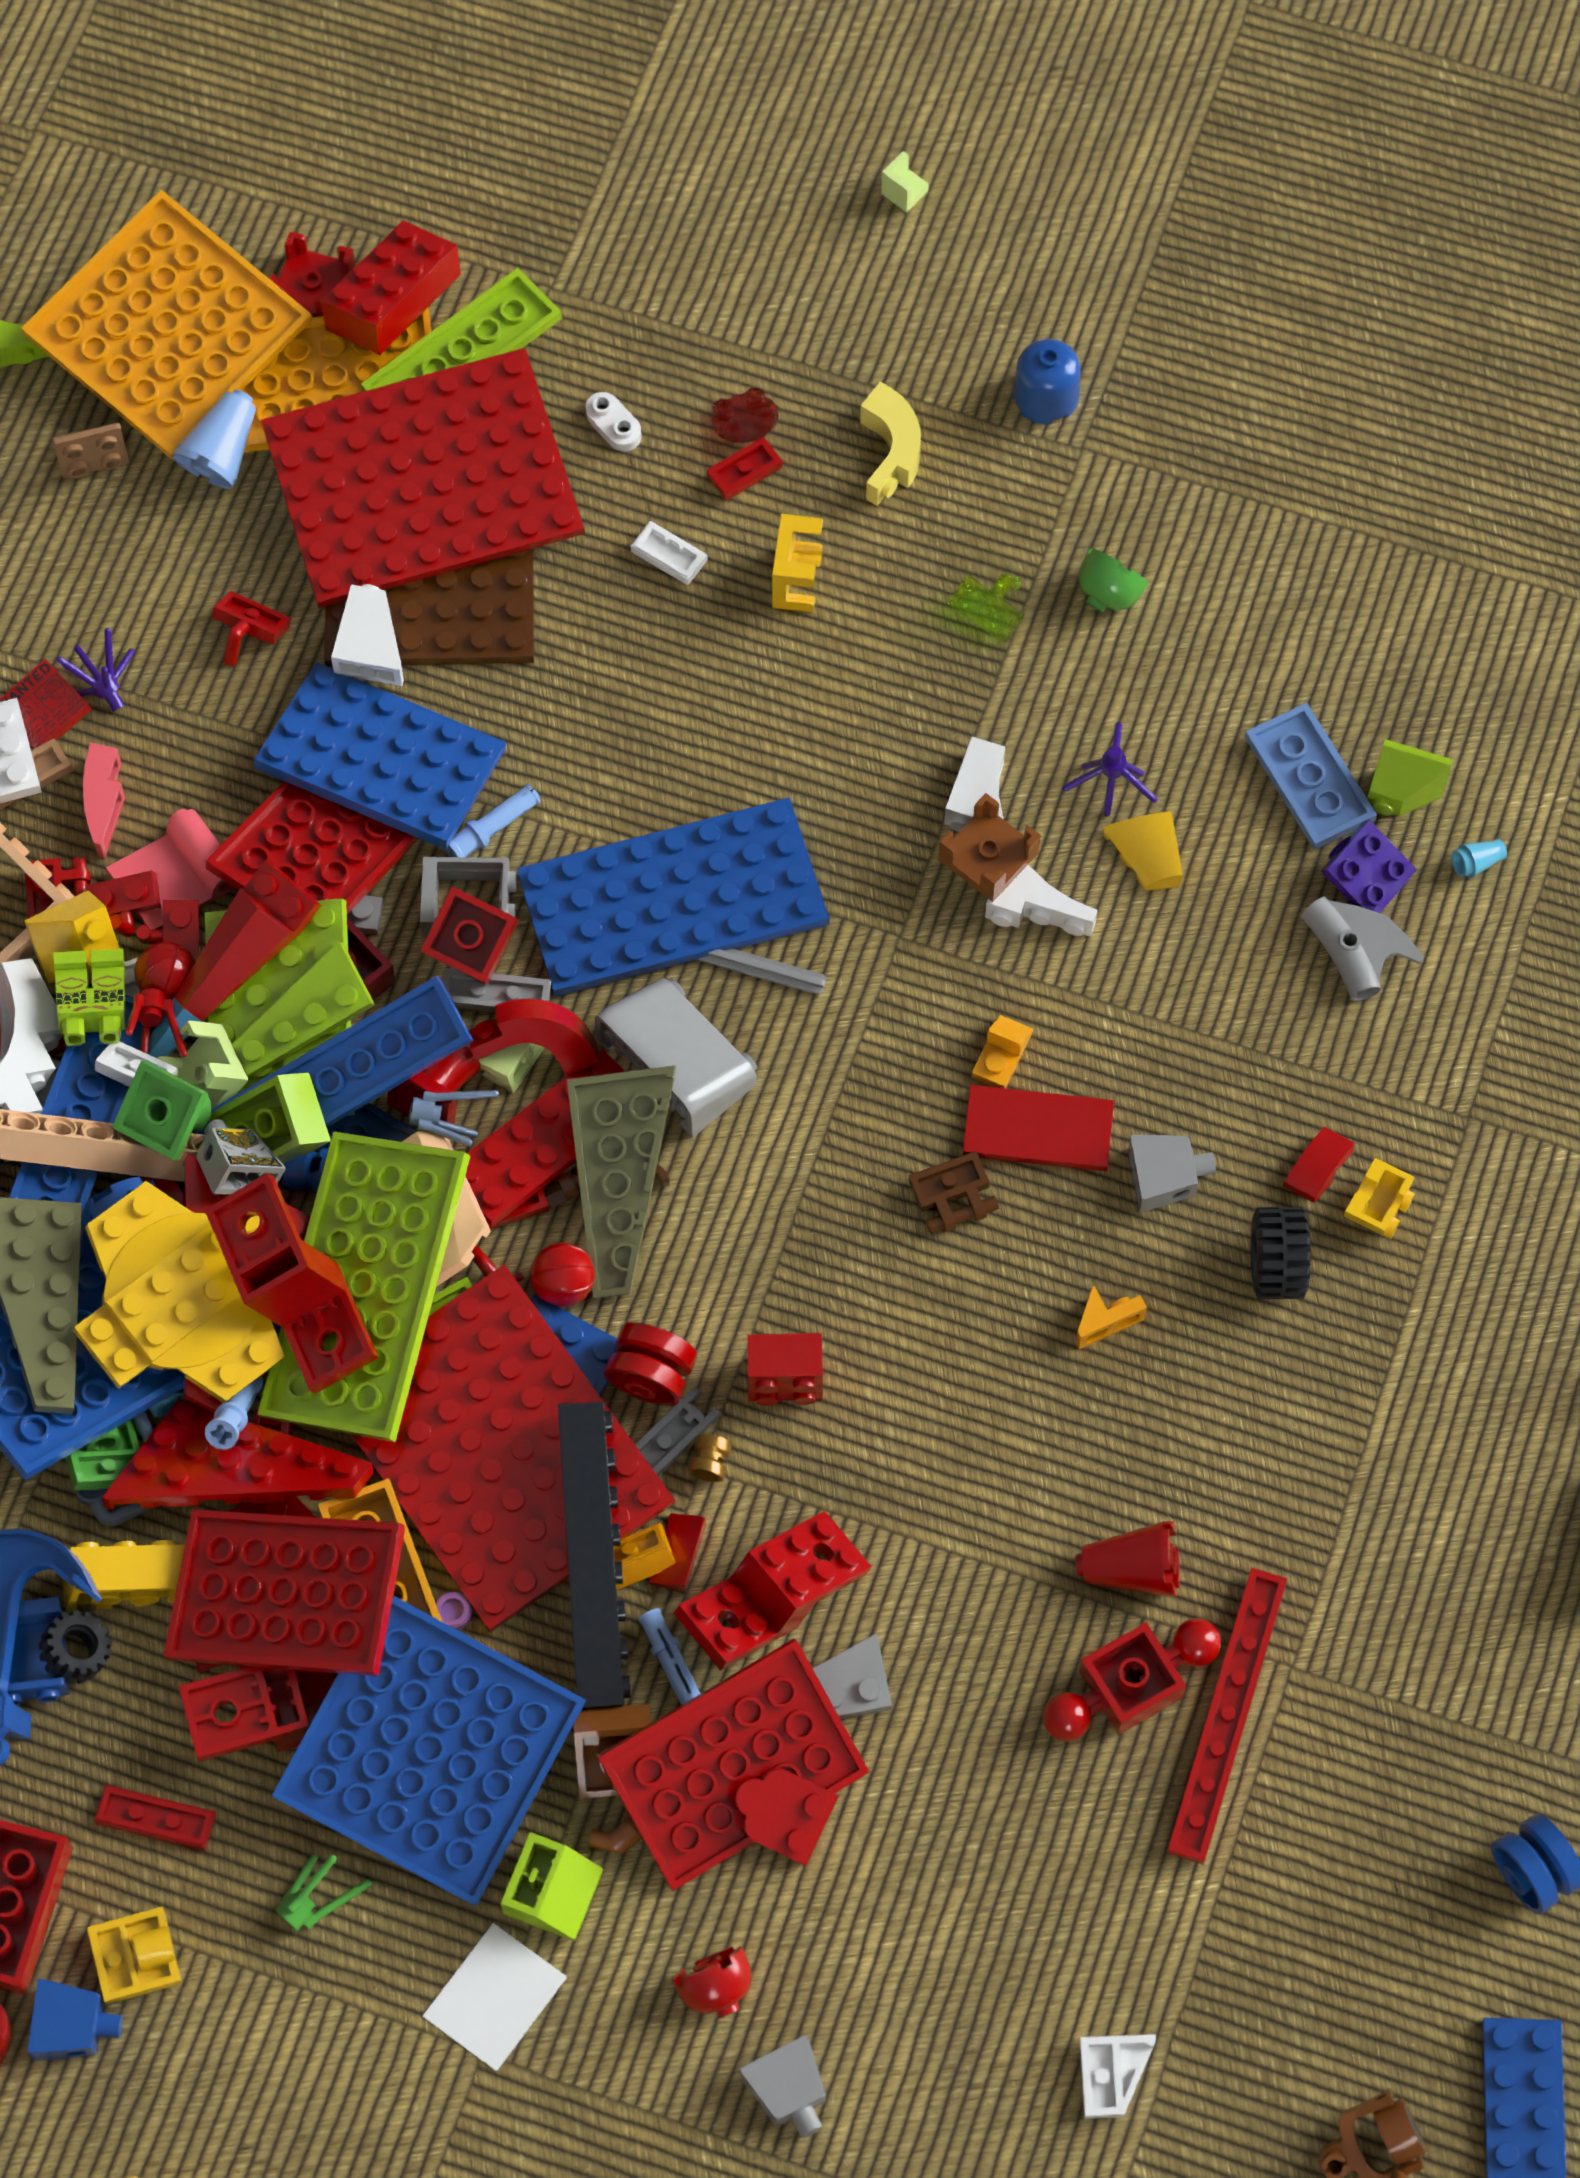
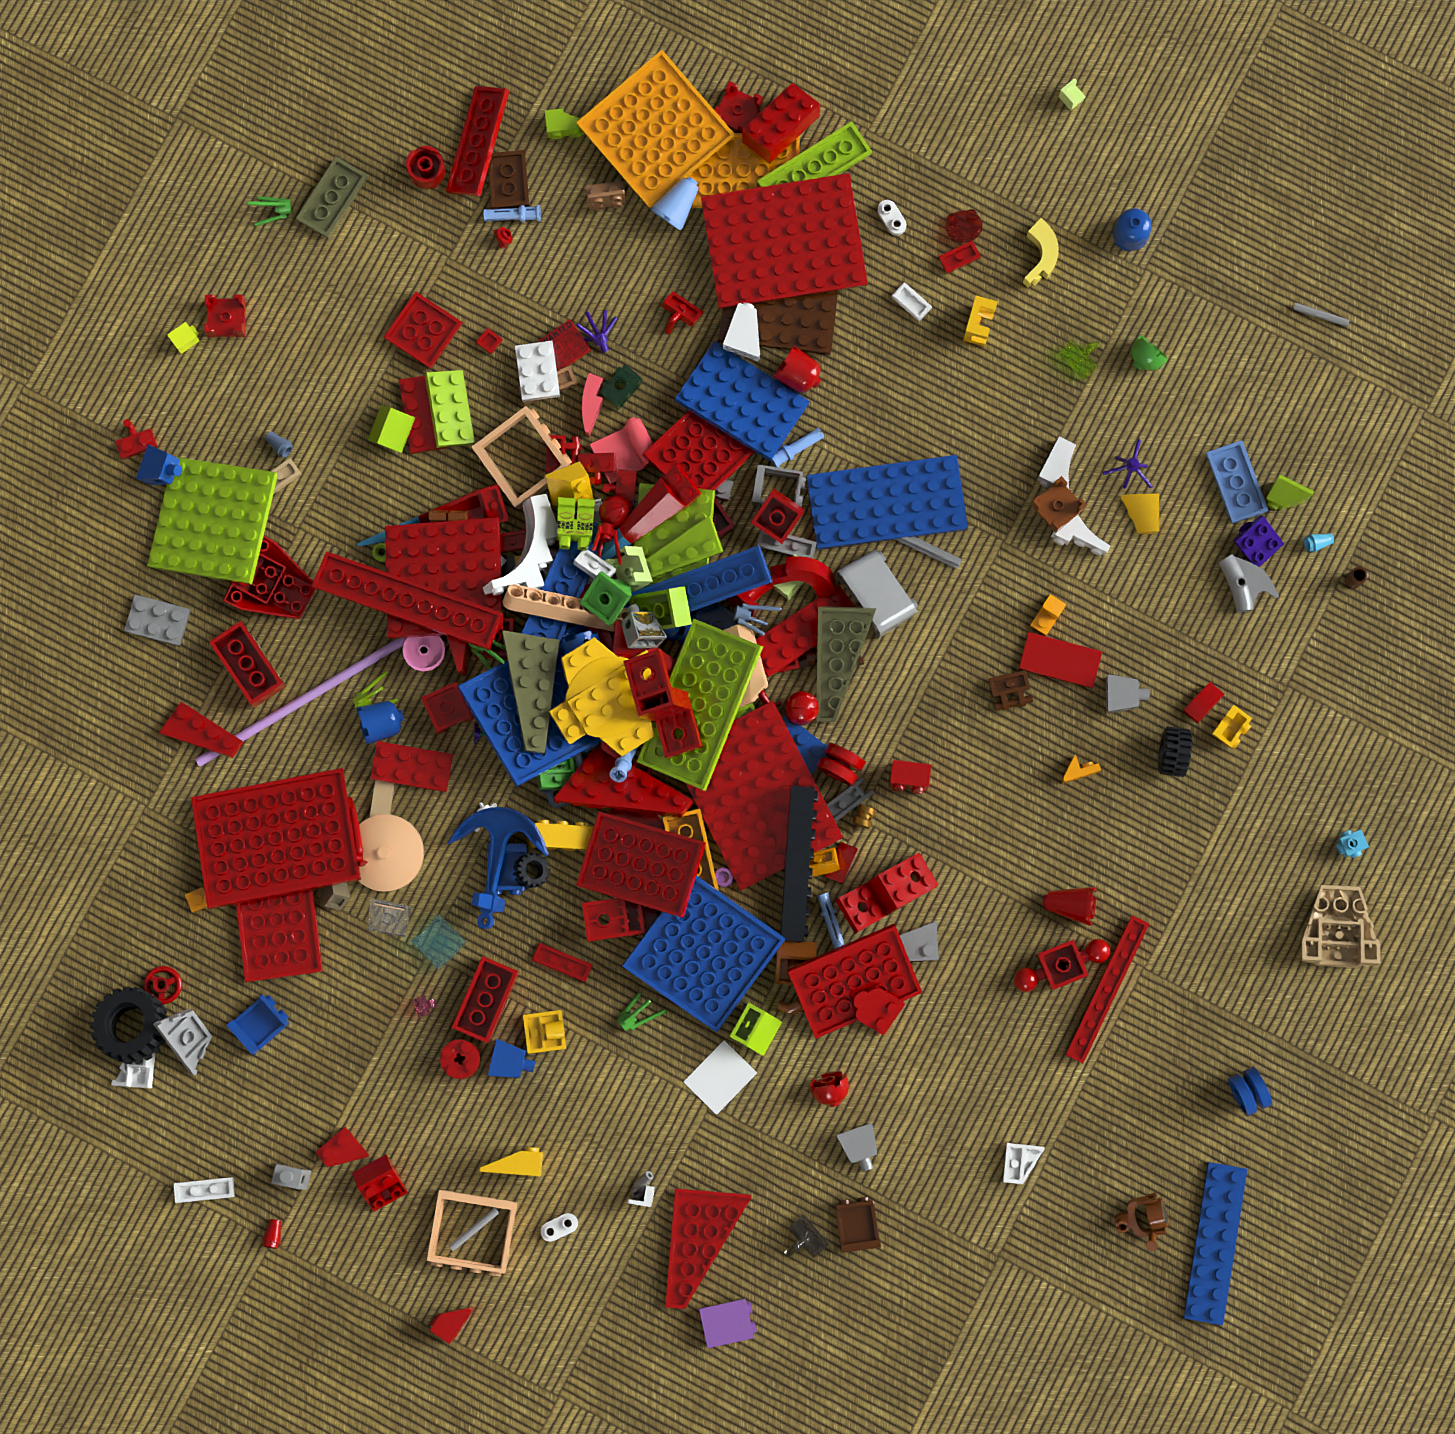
camera: 10 degrees right, 15 degrees up
none -> clear green brick [600,364,643,411]
none -> red cylinder [773,346,821,393]
none -> light grey piece [1293,302,1350,327]
none -> reddish brown piece [1345,567,1368,589]

